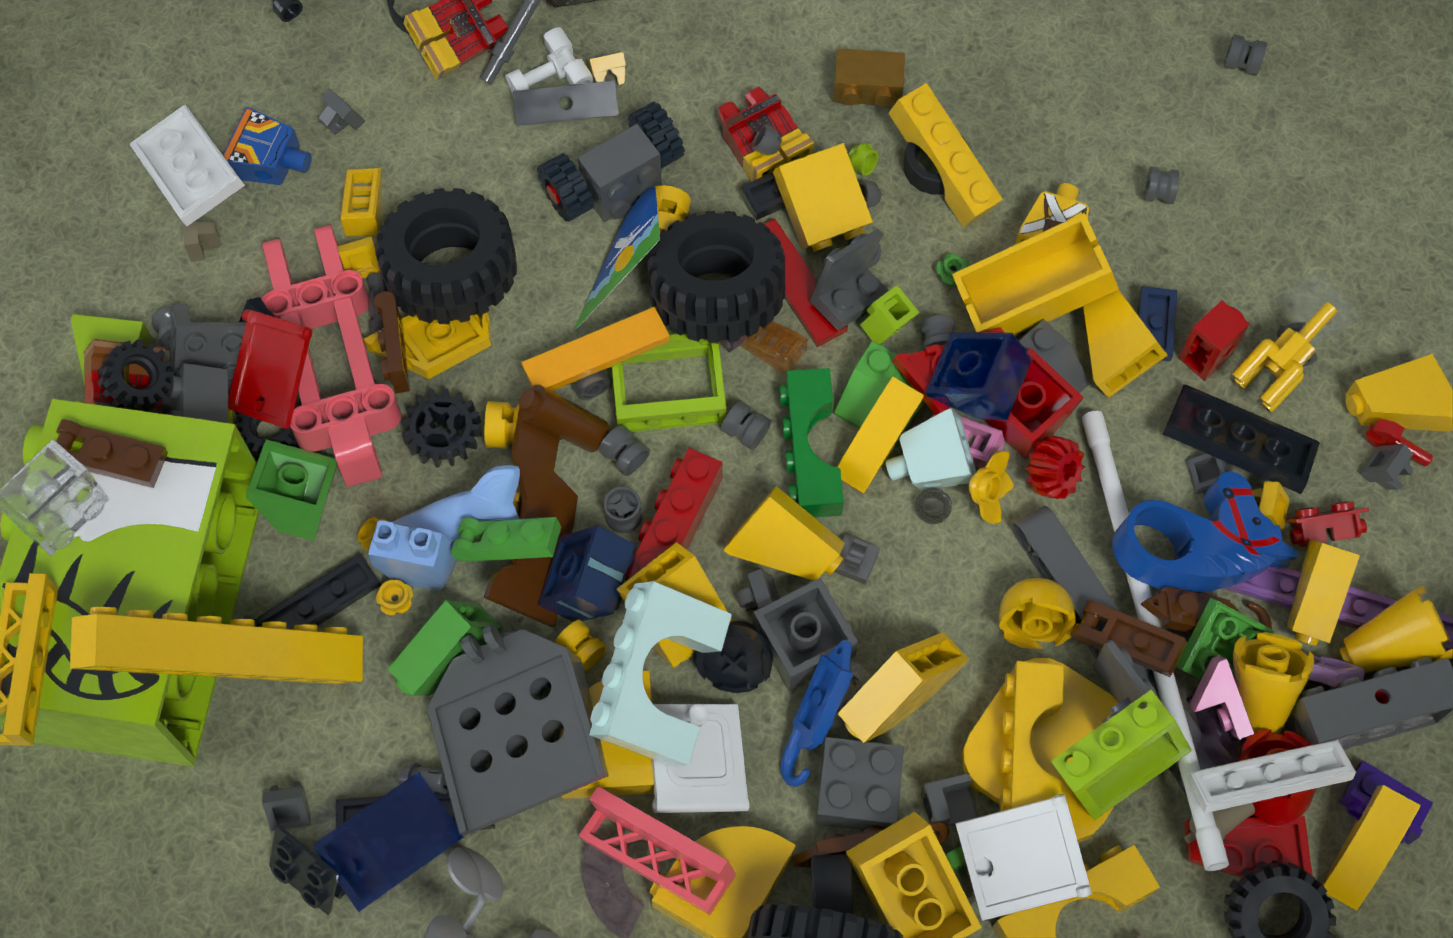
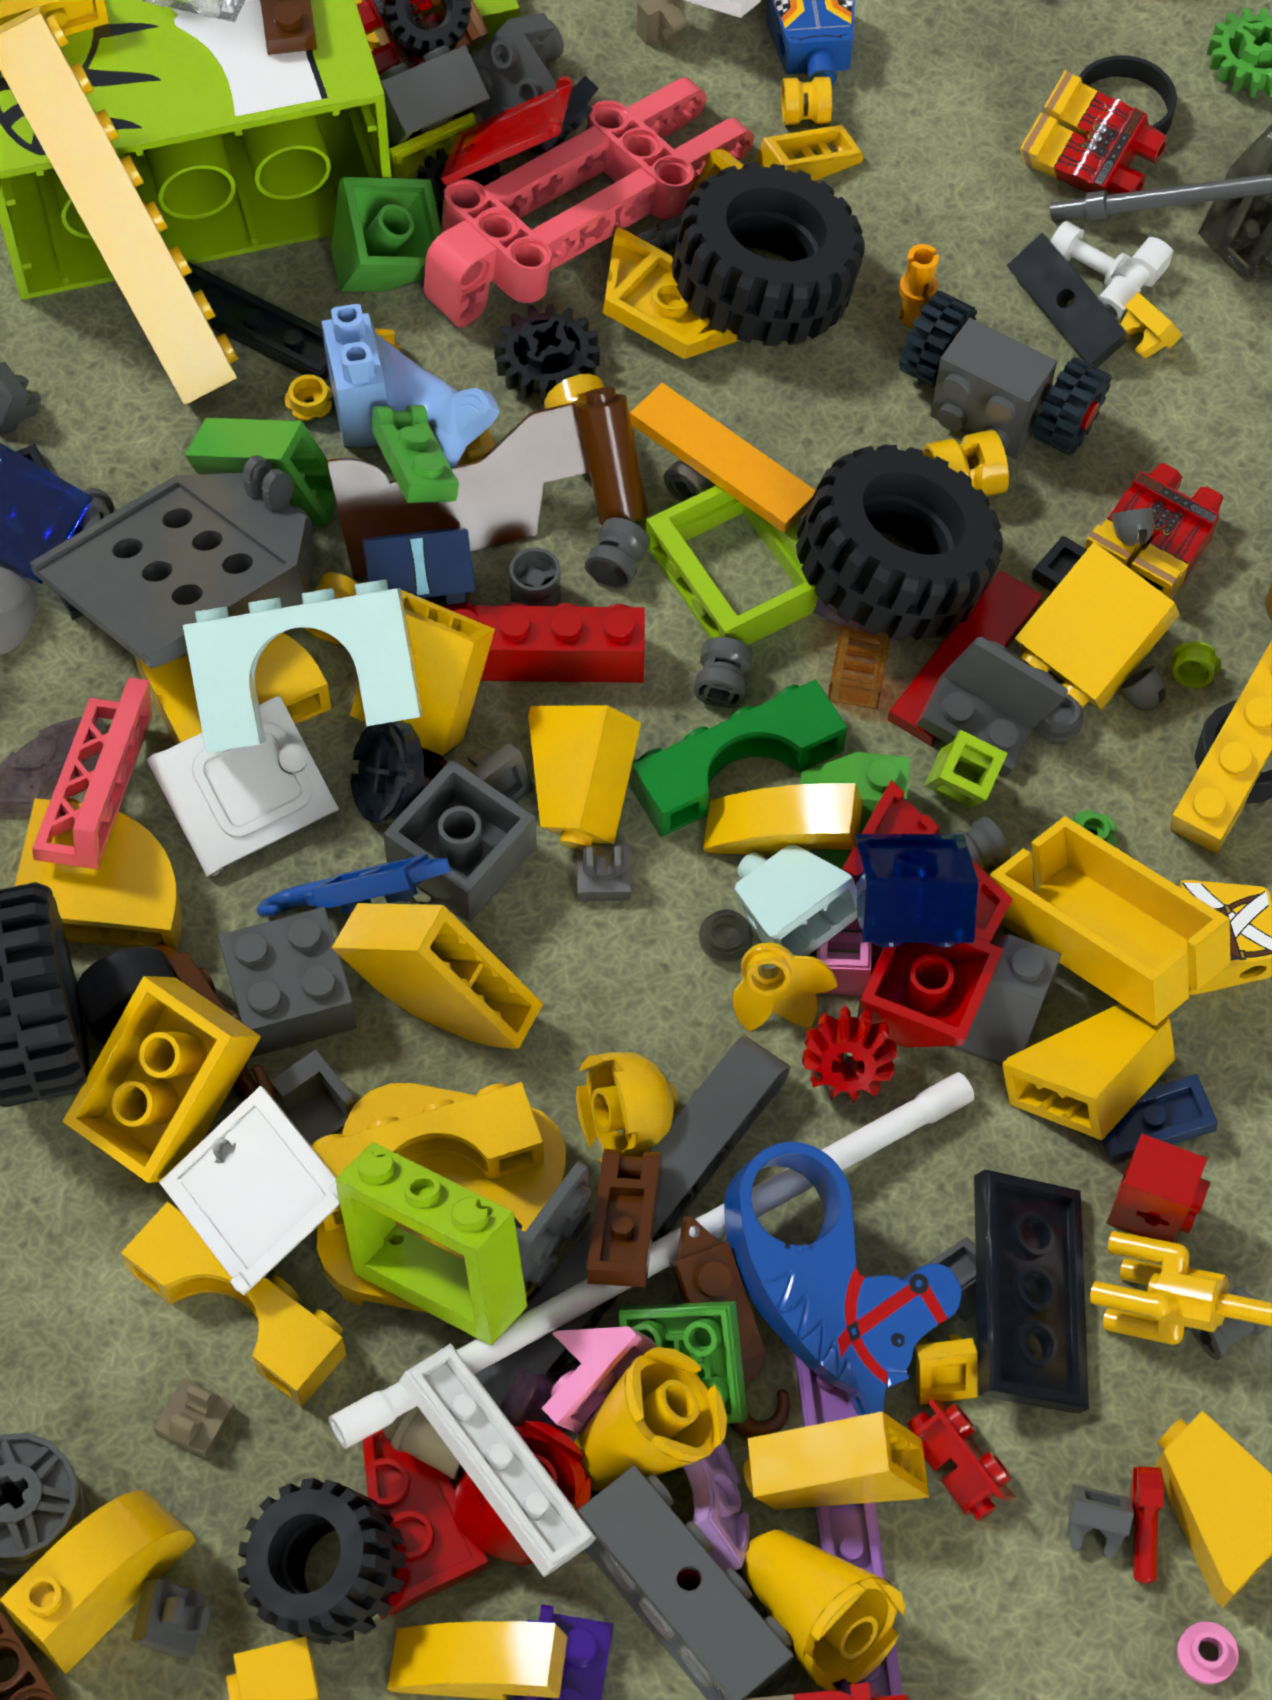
camera: 65 degrees right, 5 degrees down
dark grey tile [318,89,365,135] -> none
reddish brown plate [374,291,410,394] -> none
sticker [573,187,660,332] -> none
none -> yellow wheel [781,77,832,125]
none -> light orange pin [899,244,940,328]

